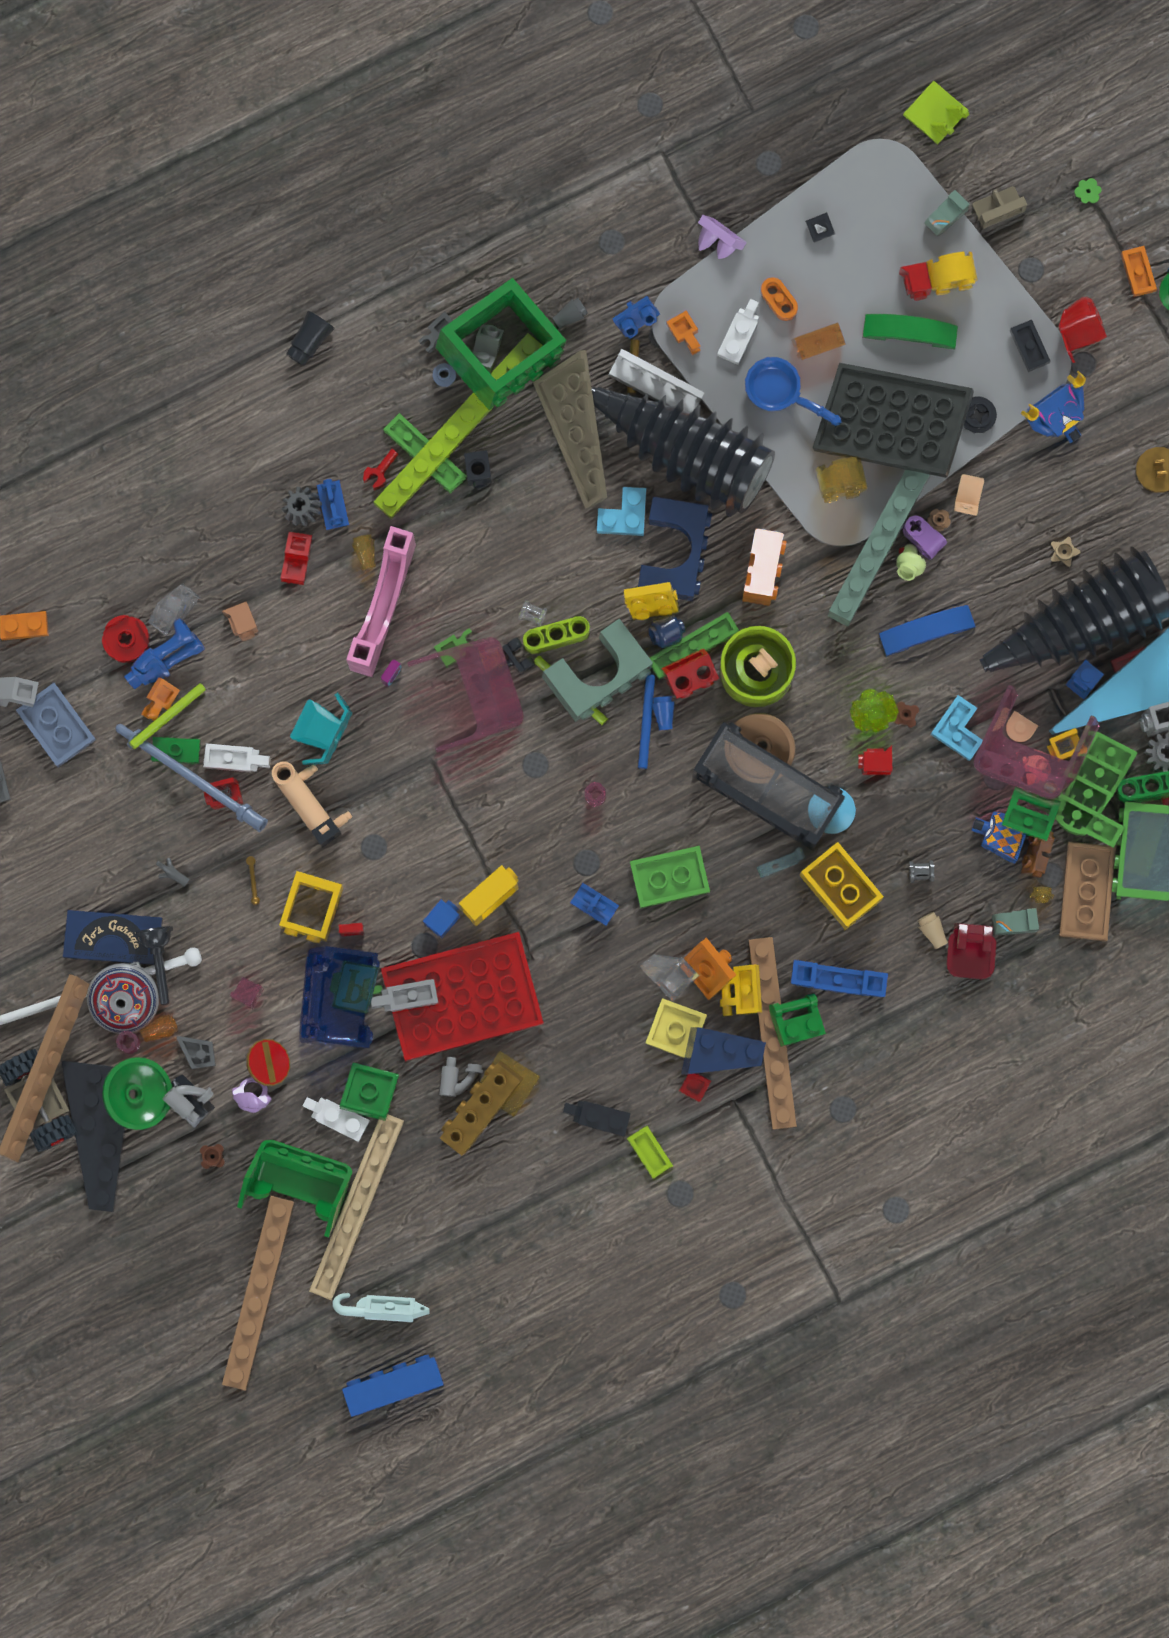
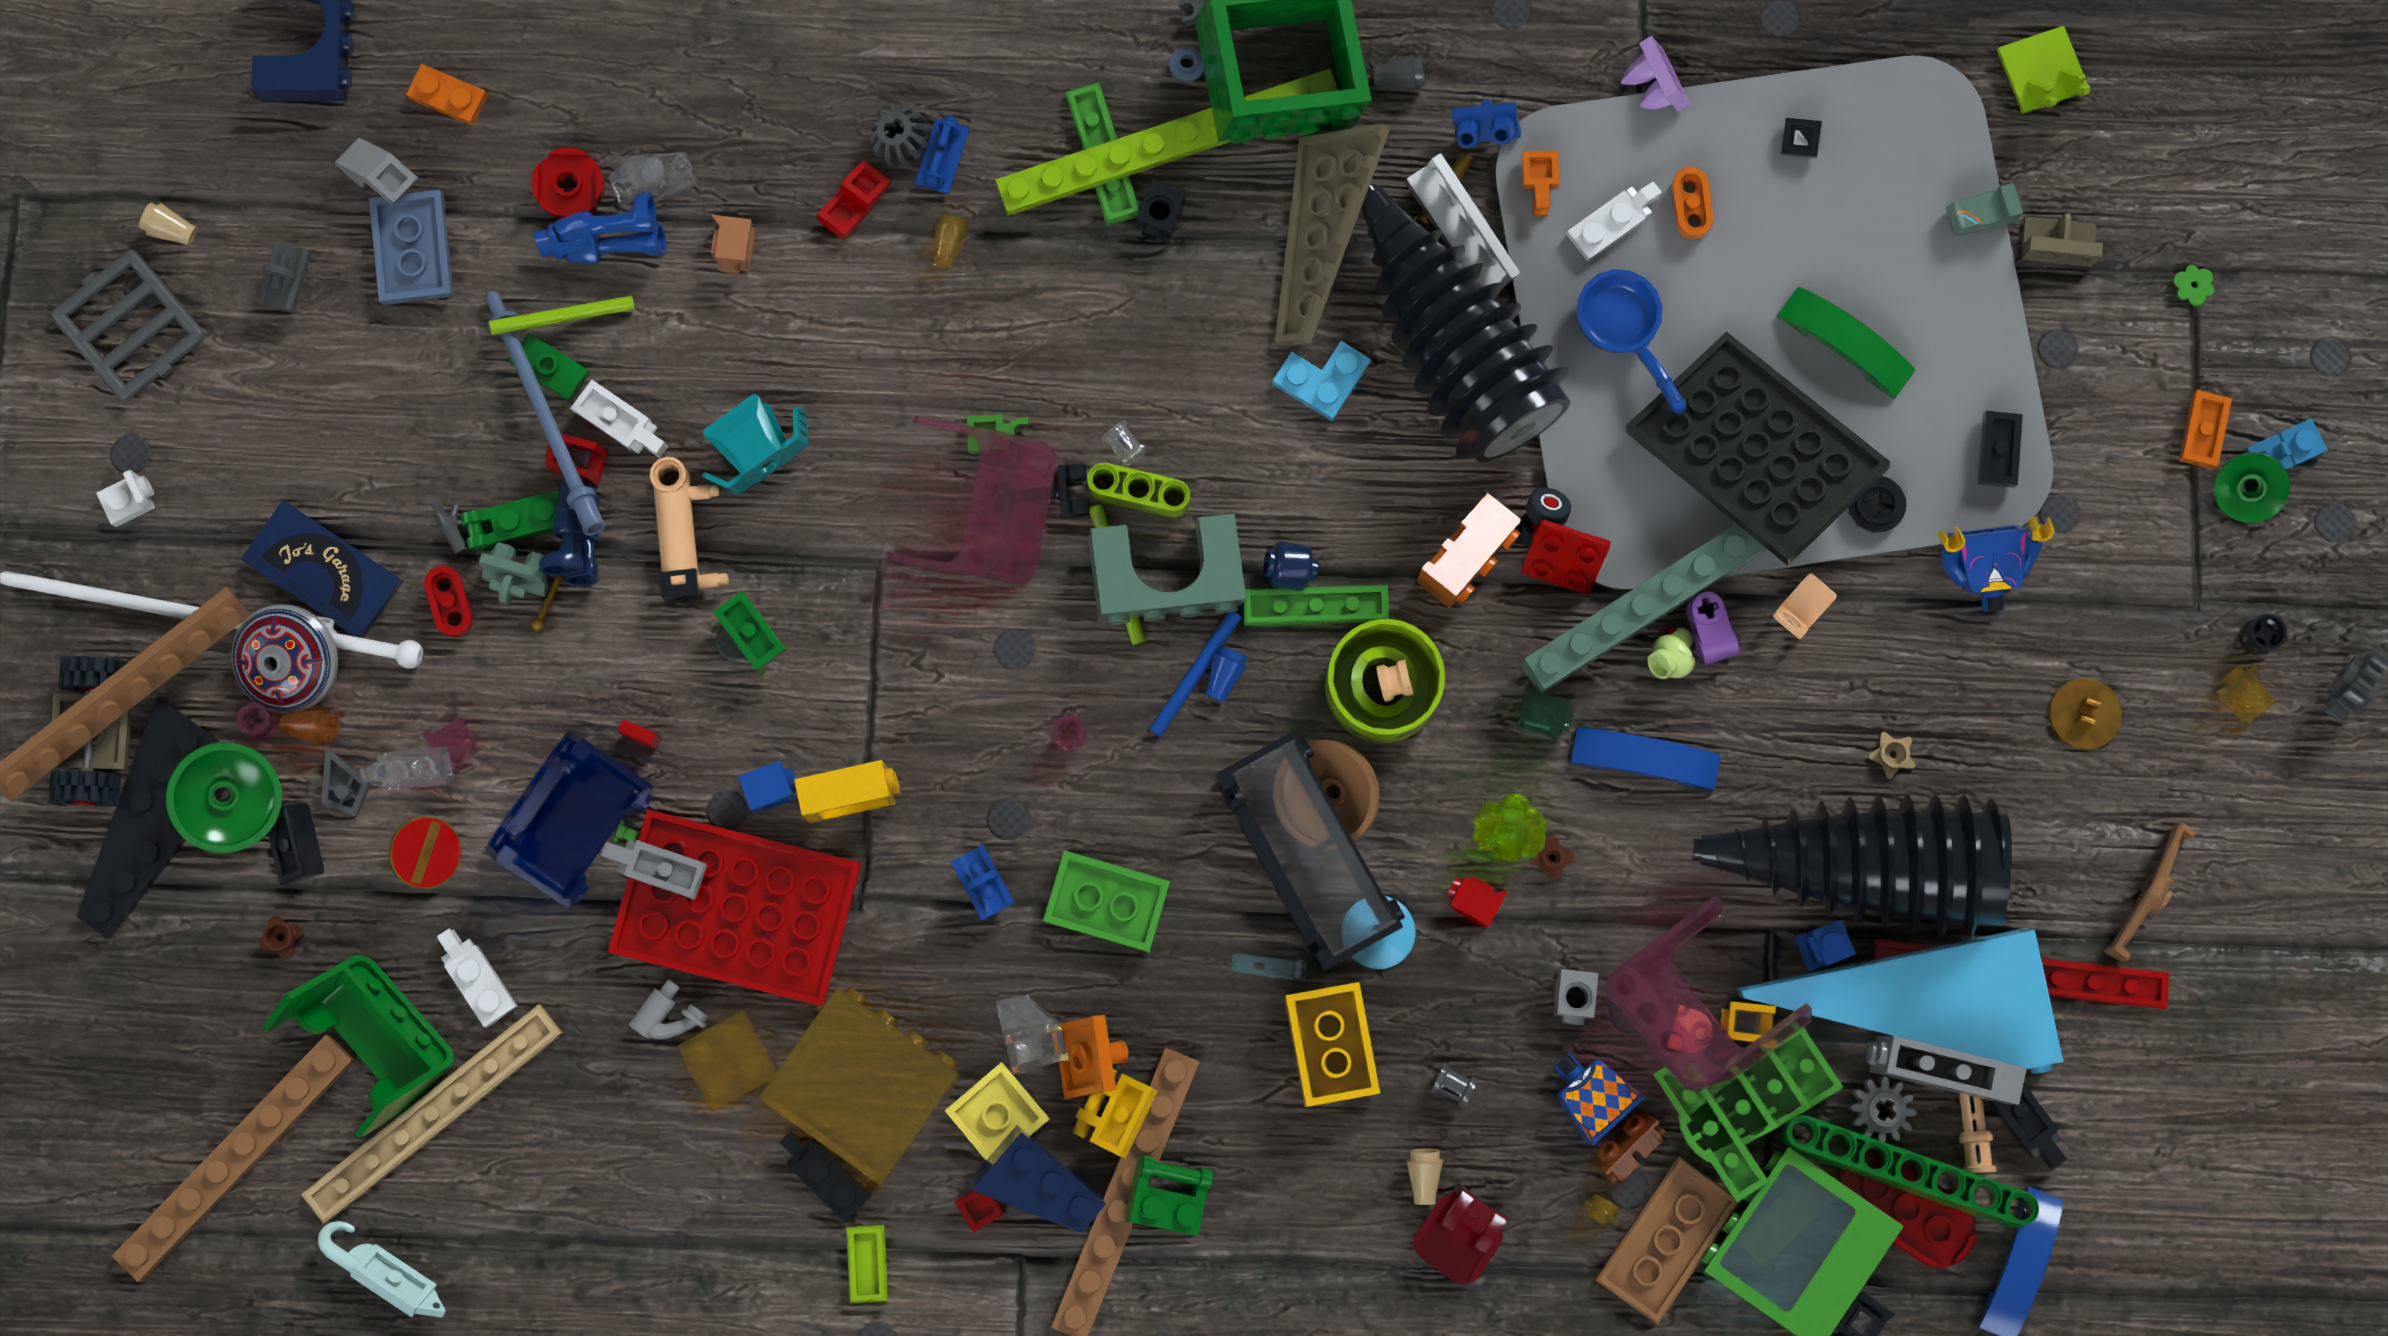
camera: 25 degrees right, 0 degrees up
black piece [135,926,173,1005] -> none
orange plate [141,677,180,721] -> none
light grey plant [162,1085,214,1123] -> none
lavender piece [232,1077,271,1113] -> none
yellow window [279,871,343,944] -> none
piece [329,961,380,1014] -> none
green plate [339,1062,399,1121] -> none
bright pink arch [346,526,416,677] -> none
red bar [363,449,399,490] -> none
magenta tile [381,660,402,687] -> none
pearl gold brick [440,1061,524,1156] -> none
light grey slope [473,325,504,373] -> none
yellow plate [624,582,679,620] -> none
dark blue arch [638,497,712,601] -> none
red brick [661,648,719,698] -> none
blue slope [790,960,888,997] -> none
clear orange hinge [791,323,846,360] -> none
clear yellow brick [815,457,868,503] -> none
red window [899,262,932,301] -> none
yellow brick [926,251,978,295] -> none
medium nougat plate [927,509,951,532] -> none
medium azure plate [931,695,984,761] -> none
sand green leg [992,908,1039,935] -> none
green plate [1002,786,1061,842] -> none
light nougat piece [1006,711,1038,742] -> none
red piece [1059,297,1107,363] -> none
none -> clear hinge [359,746,454,790]
none -> red plate [424,565,474,638]
none -> green plate [460,490,559,551]
none -> sand green hips [479,542,548,605]
none -> dark blue piece [539,477,600,587]
none -> green panel [713,590,787,676]
none -> clear yellow panel [758,987,961,1185]
none -> clear green brick [1515,689,1574,740]
none -> red plate [1517,488,1611,594]
none -> light grey brick [1553,969,1599,1025]

